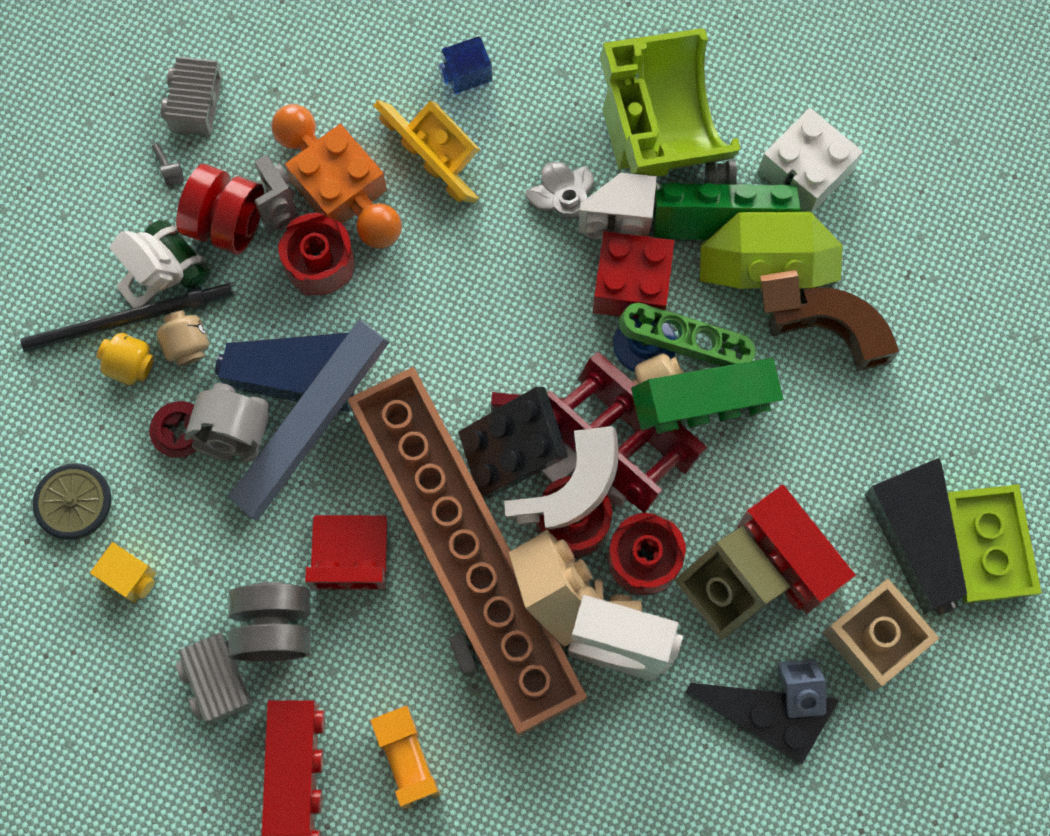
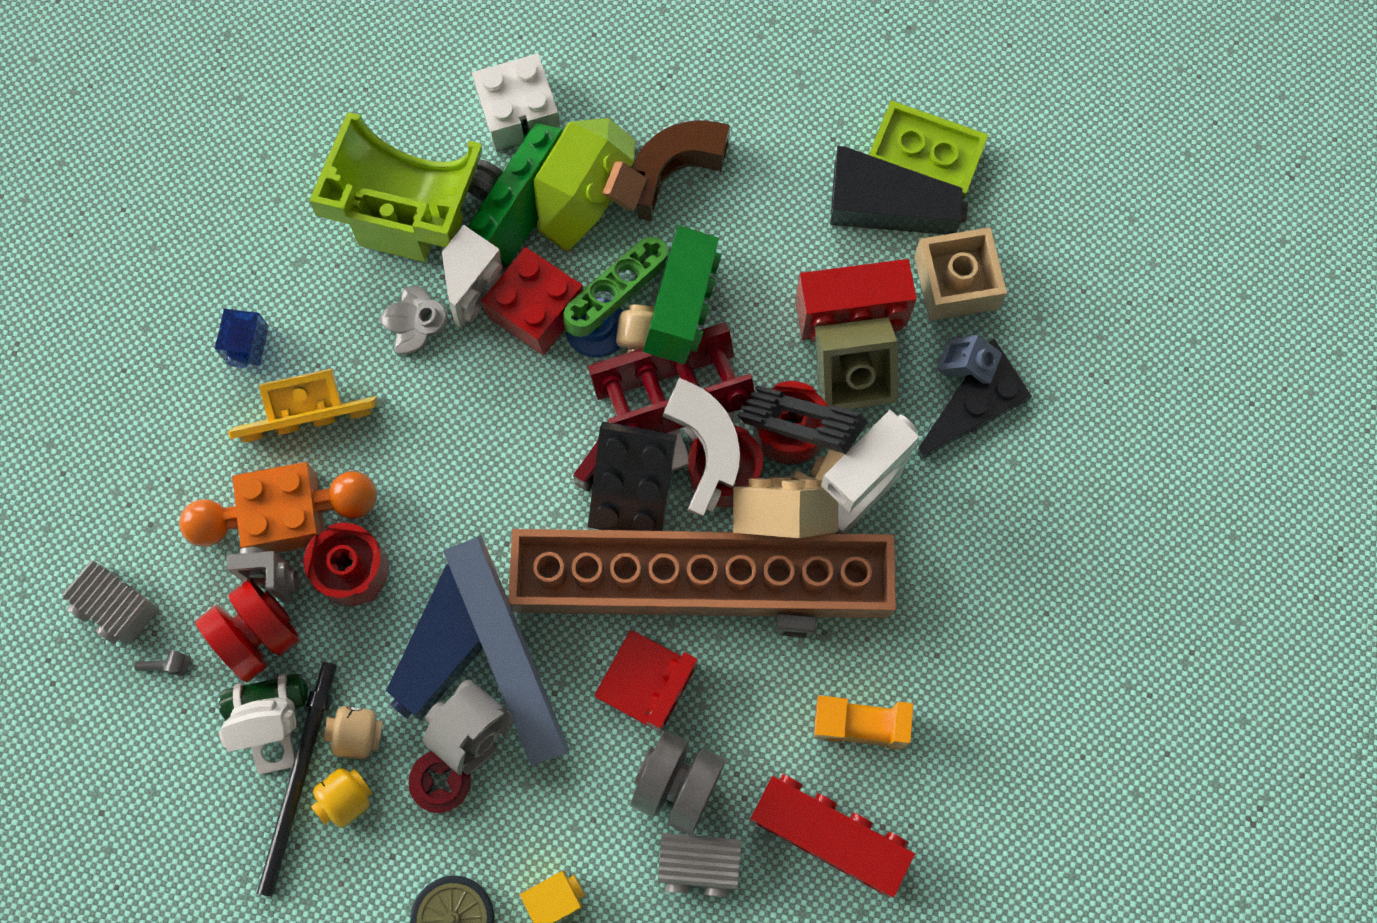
camera: 60 degrees left, 0 degrees up
none -> black container [736,385,868,454]

